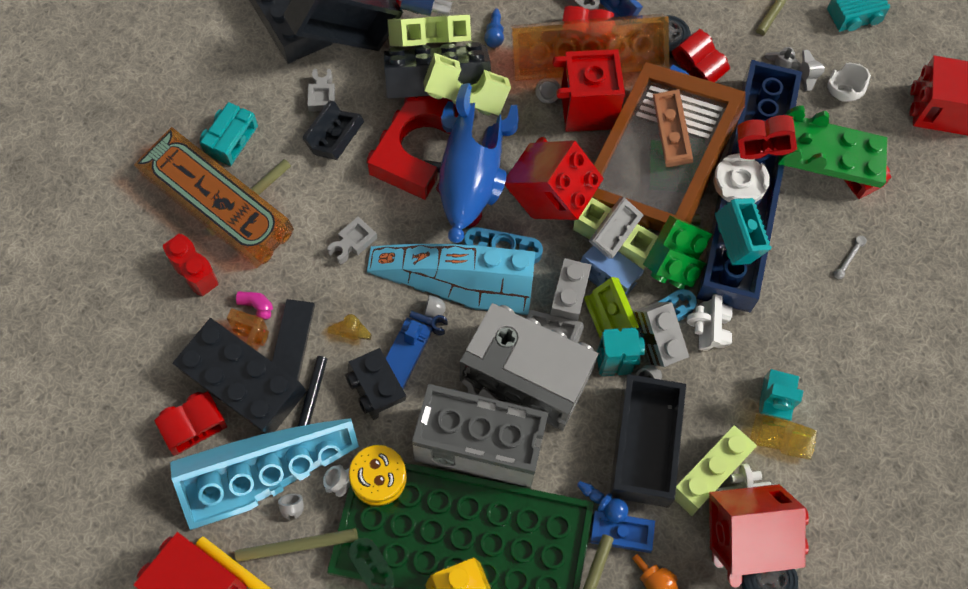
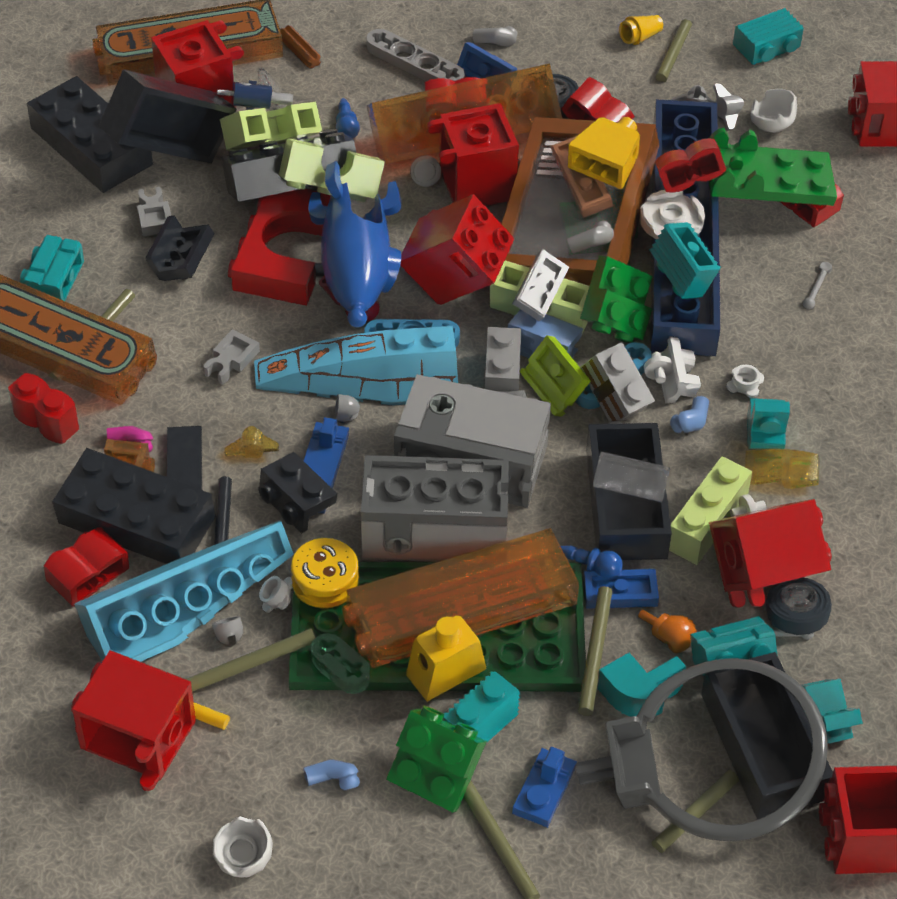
camera: 10 degrees left, 15 degrees down
dark blue hand [409,311,448,336] -> none
teal brick [597,328,645,376] -> none
none -> clear orange brick [342,528,579,668]
none -> light grey arm [567,221,614,254]
none -> yellow torso [568,117,640,189]
none -> clear slope [593,452,671,502]
none -> medium blue arm [670,396,709,433]
none -> white plate [727,365,764,398]

